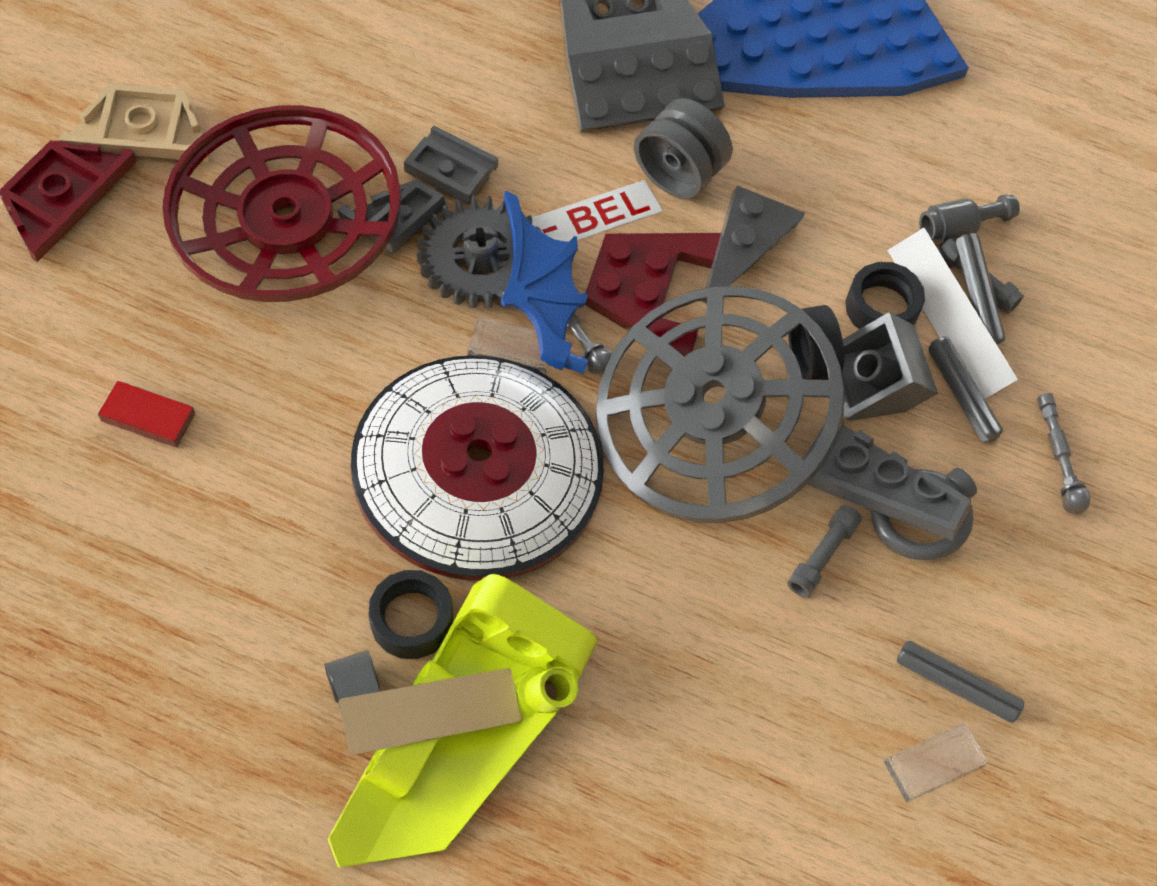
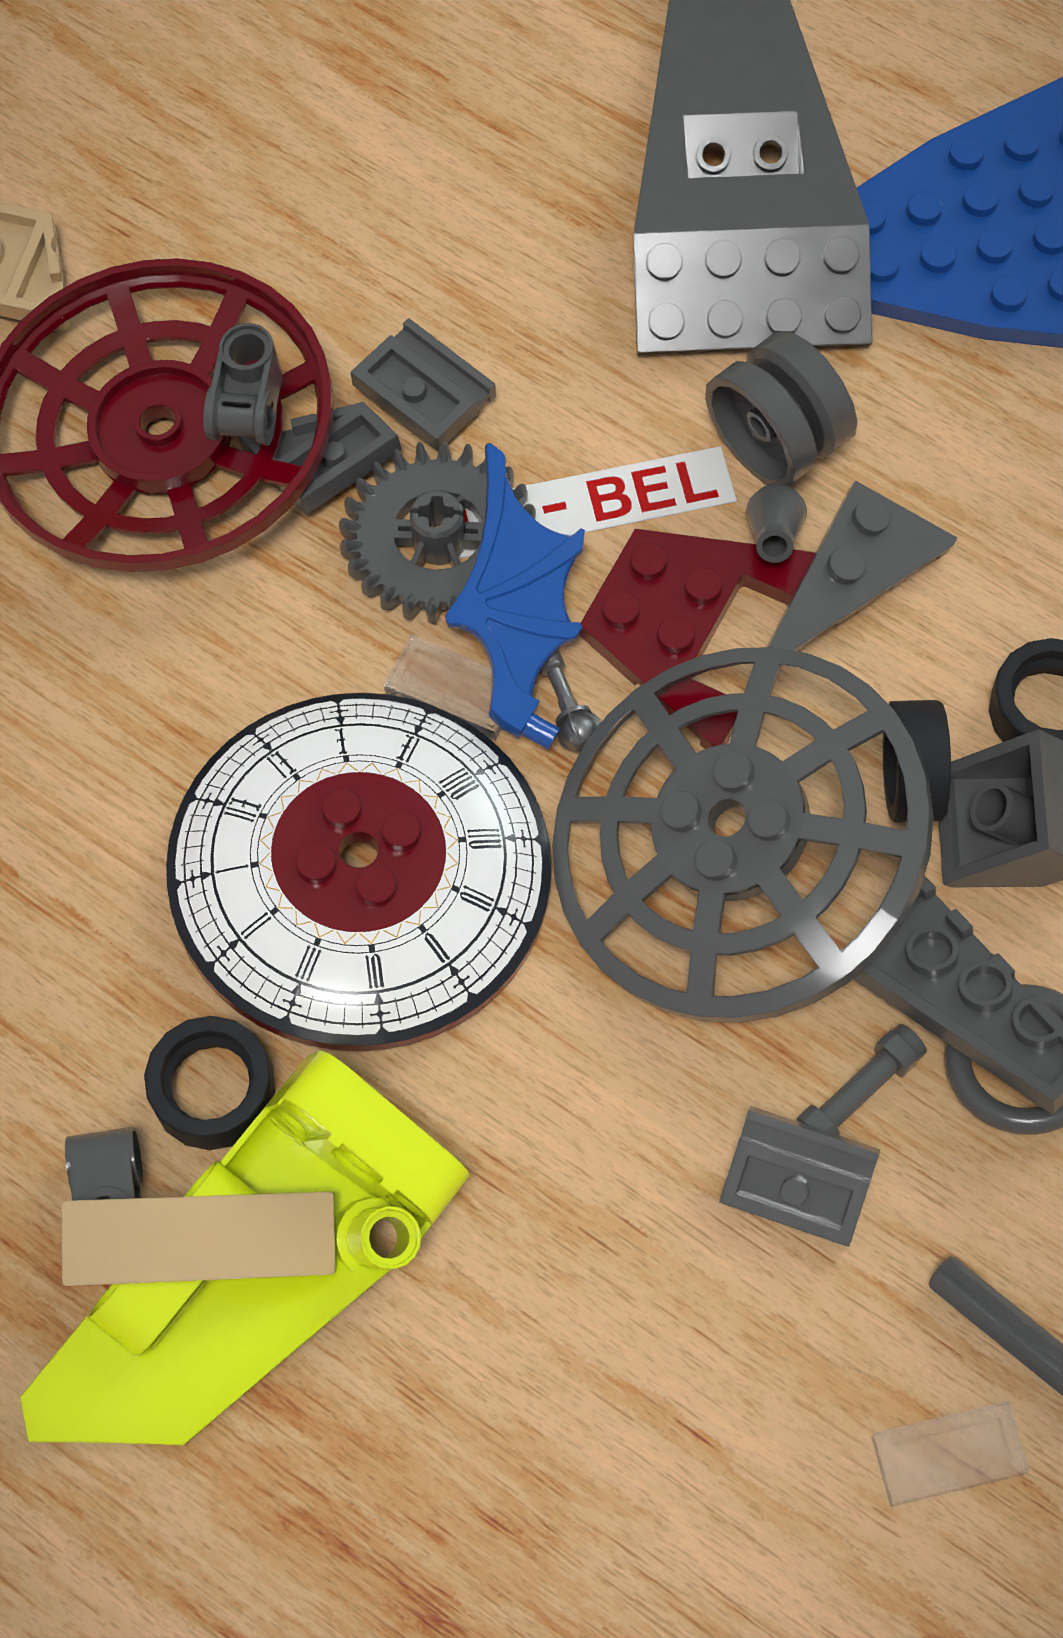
camera: 20 degrees right, 5 degrees up
none -> dark grey piece [203,323,282,445]
none -> dark grey plate [719,1106,880,1247]
none -> dark grey cone [746,483,807,563]

